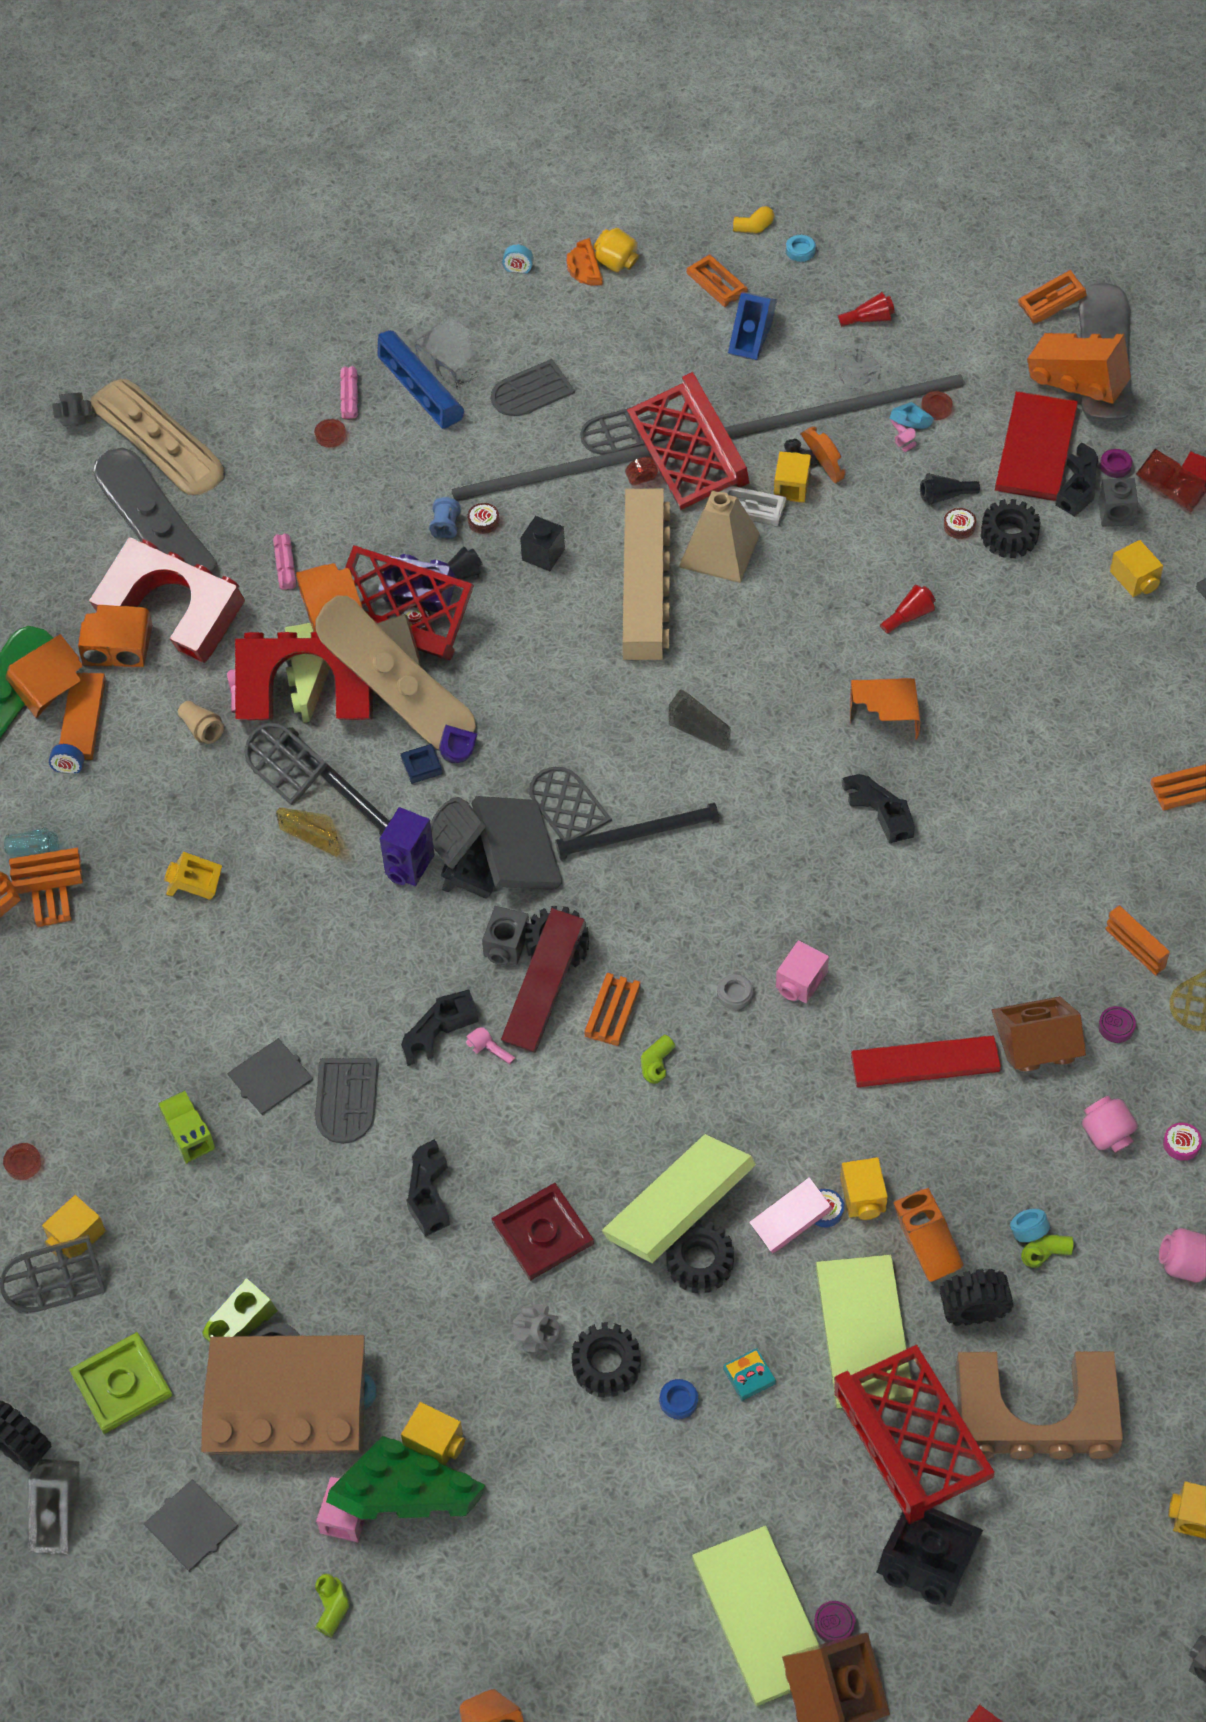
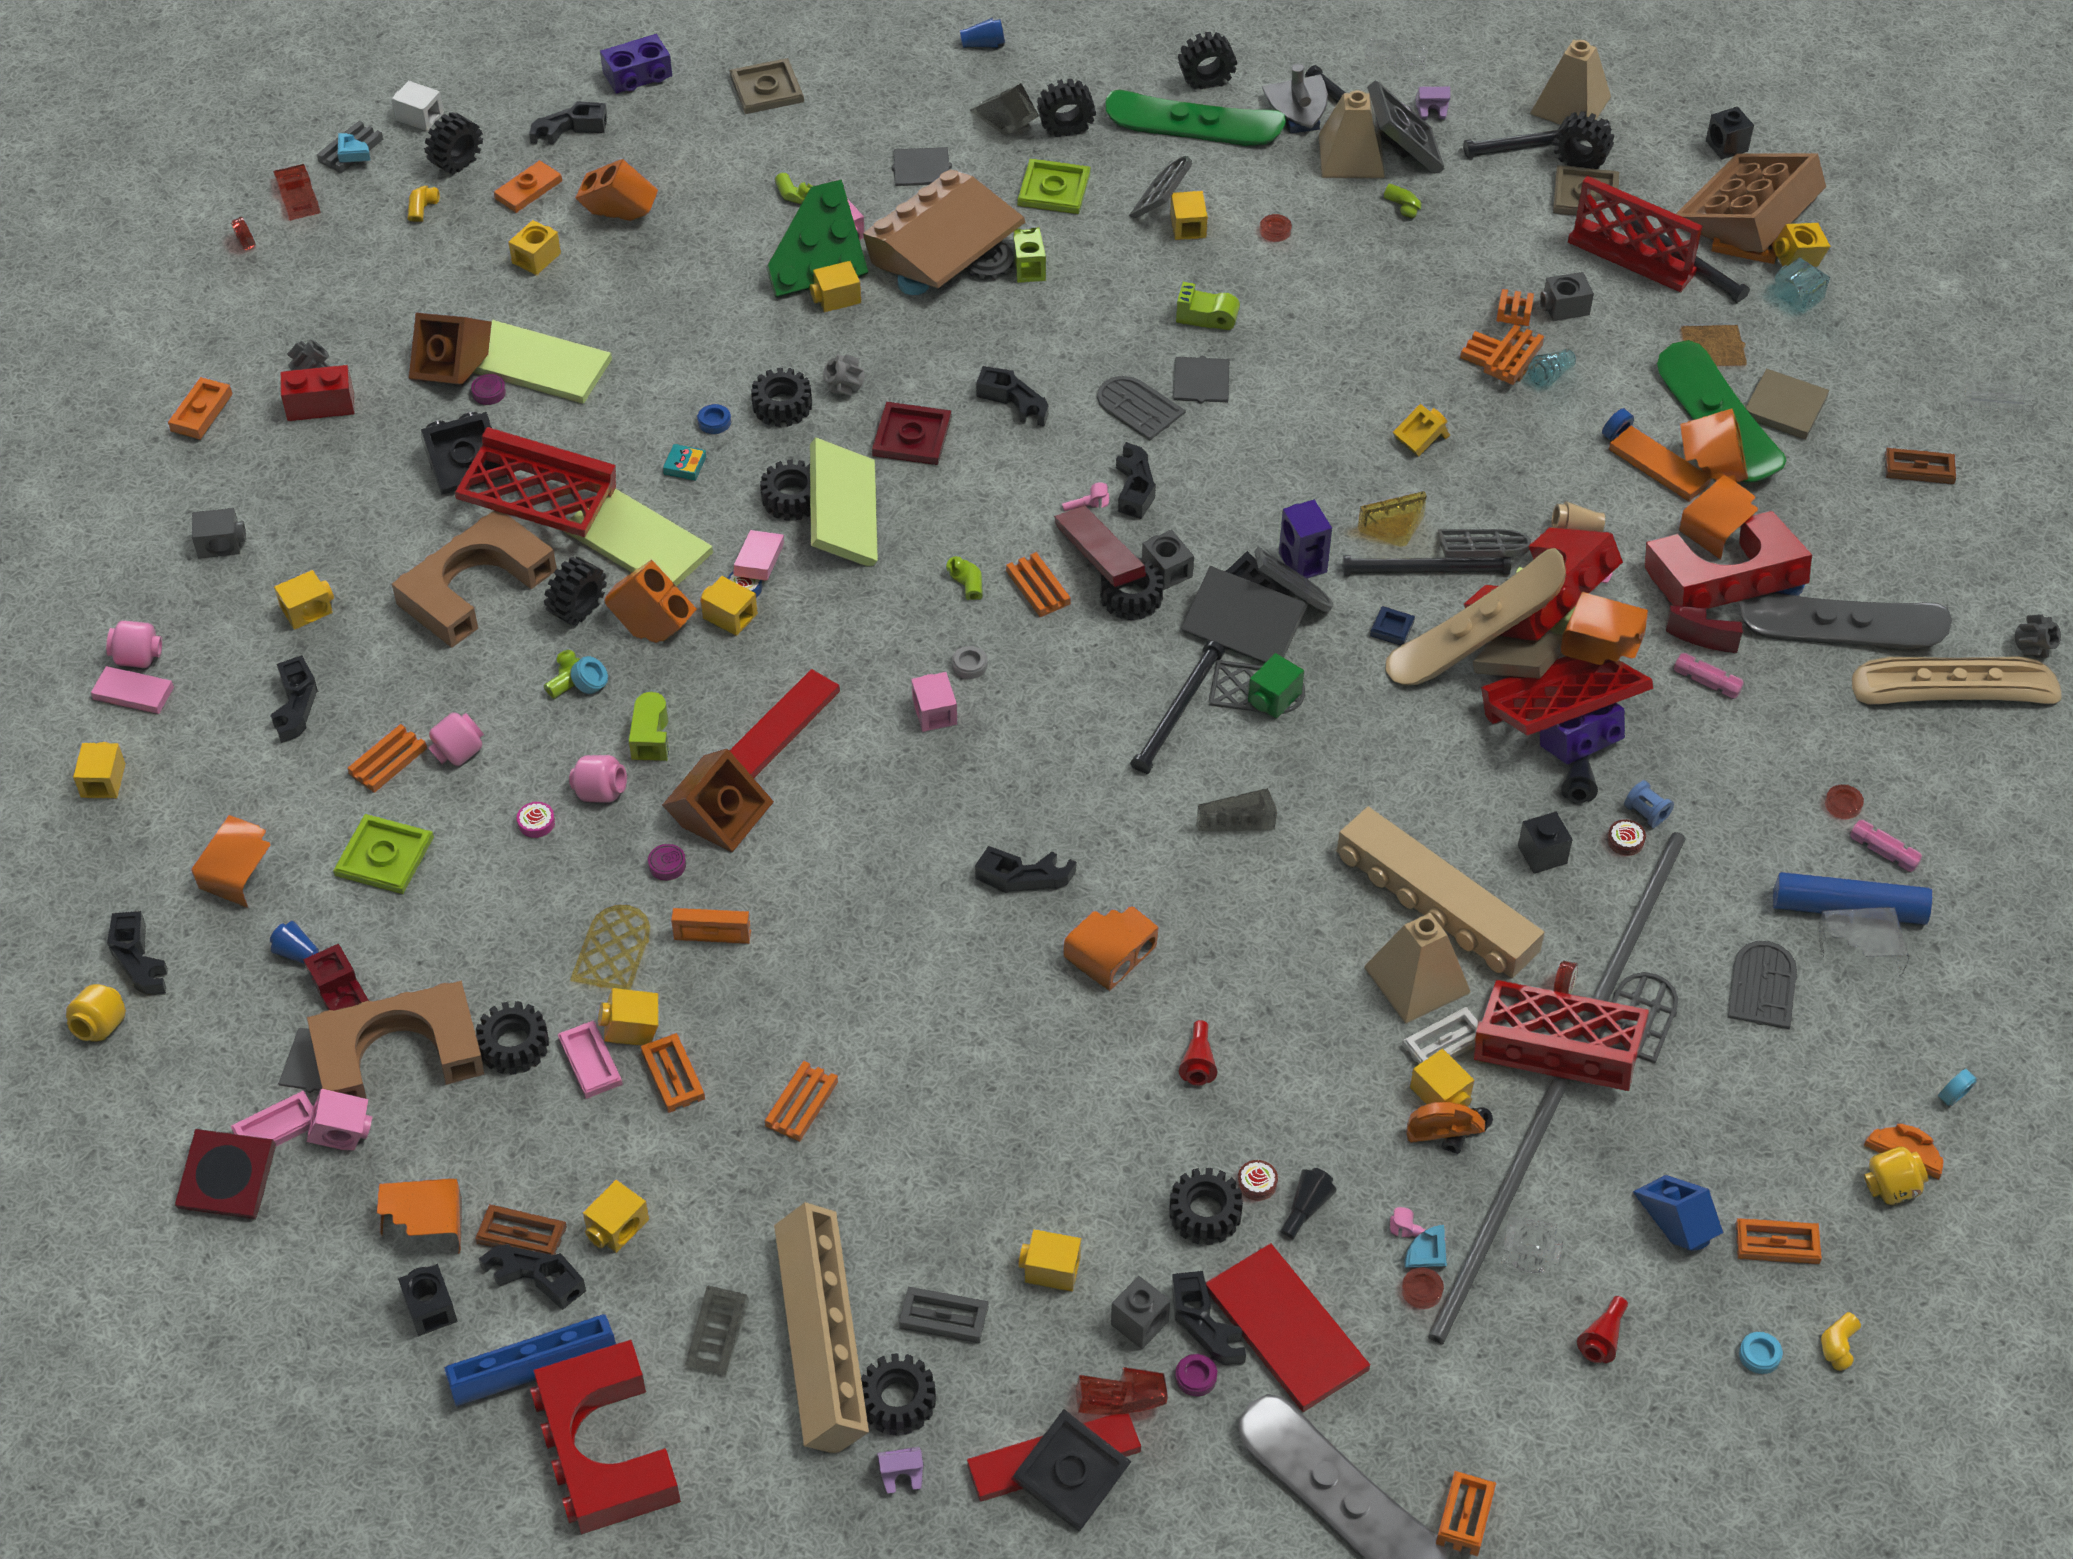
camera: 130 degrees right, 5 degrees down
dark purple tile [439,724,478,763] -> none
orange wedge [1027,333,1131,404] -> none
none -> lime leg [629,692,669,761]
none -> green brick [1248,653,1304,719]
none -> dark red slope [1665,605,1743,653]

